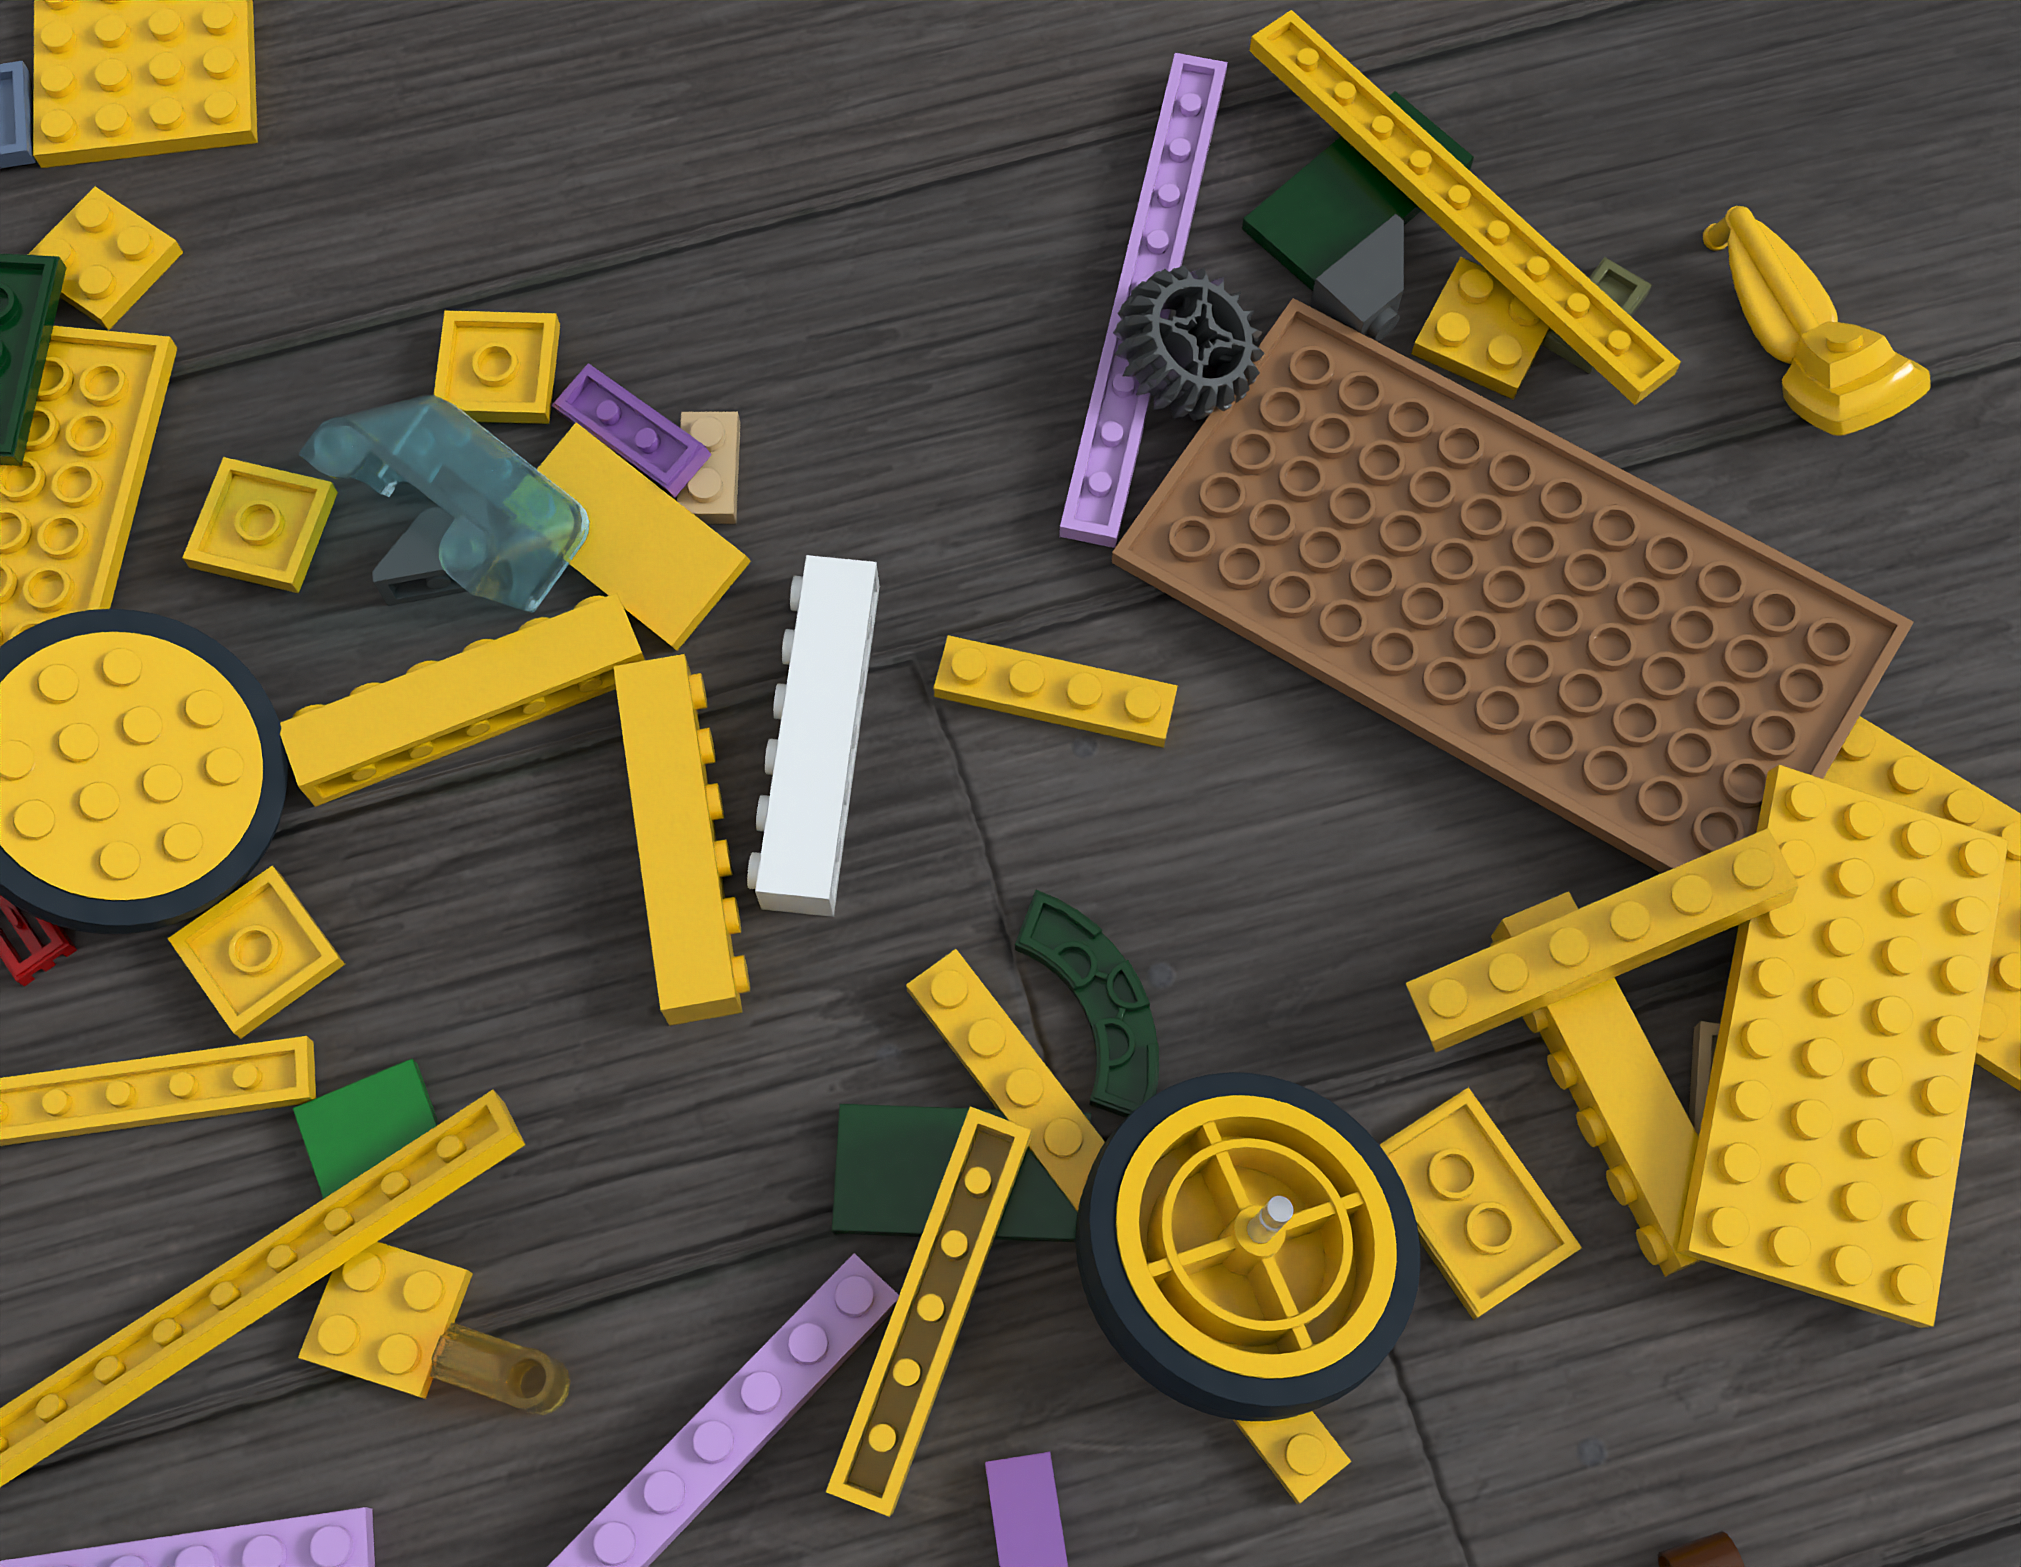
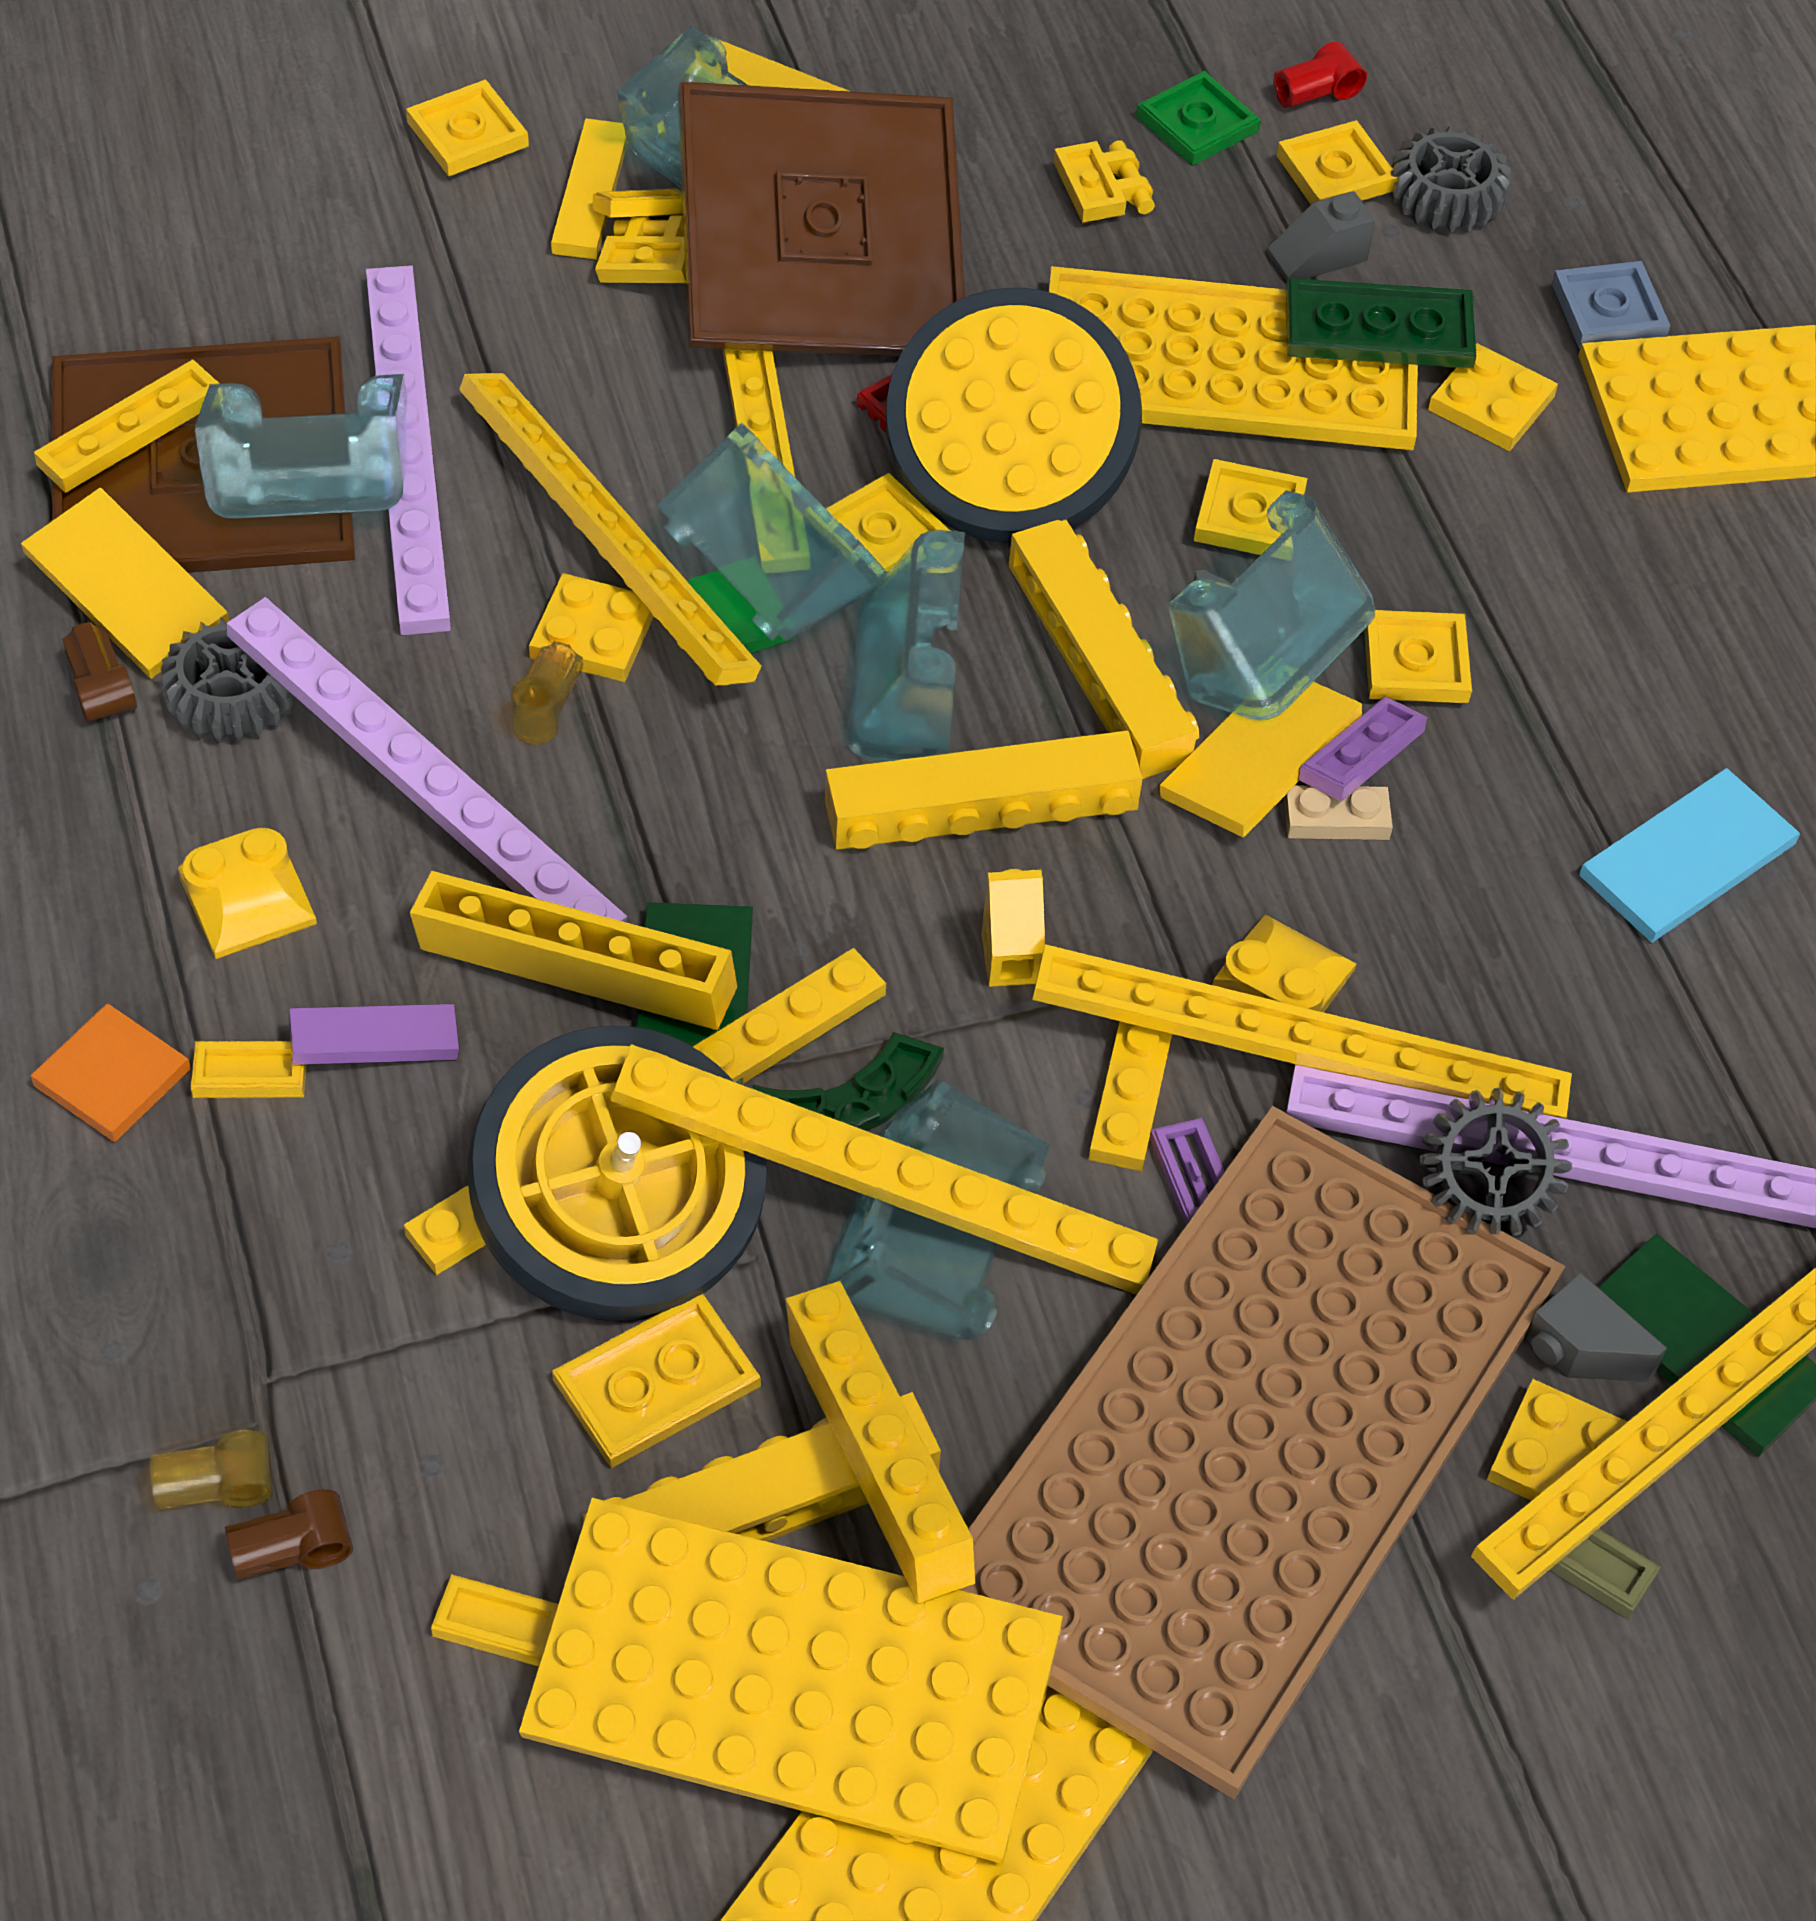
camera: 85 degrees right, 15 degrees down
white brick [747,555,880,917] -> none
yellow piece [1703,206,1931,436] -> none
none -> yellow tile [431,1574,558,1666]
none -> yellow plate [610,1044,1158,1295]
none -> clear light blue windscreen [657,422,890,641]
none -> clear light blue windscreen [823,1079,1050,1340]
none -> clear light blue windscreen [848,530,965,762]
none -> yellow slope [981,869,1045,987]
none -> yellow plate [1032,944,1572,1119]
none -> medium lavender tile [1149,1118,1225,1227]
none -> yellow slope [1213,914,1356,1012]
none -> medium azure tile [1579,768,1800,943]

